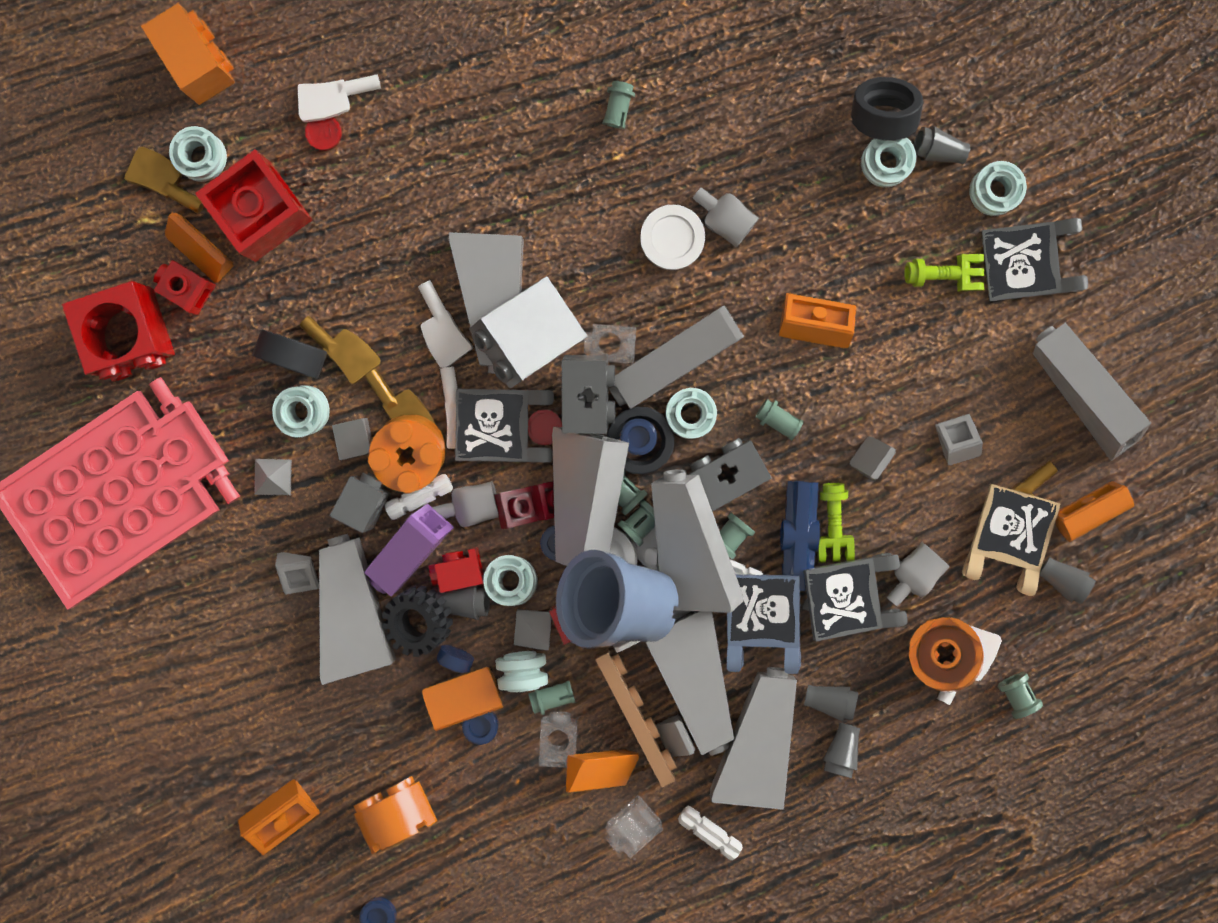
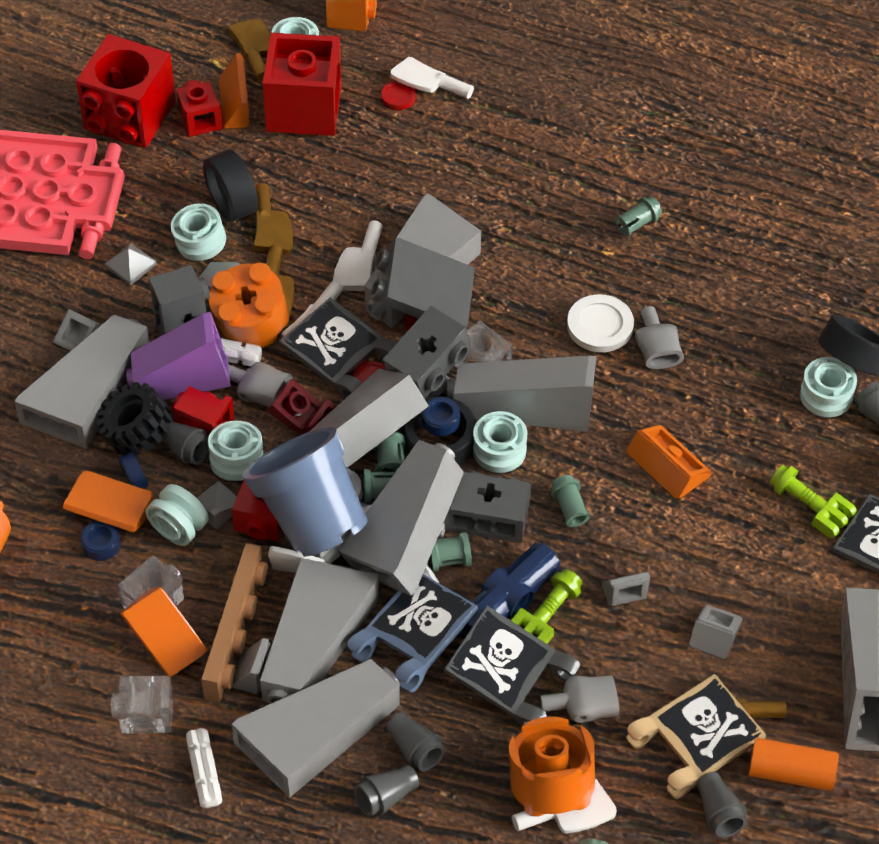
camera: 35 degrees right, 35 degrees down
sand green pin [528,680,576,715] -> none

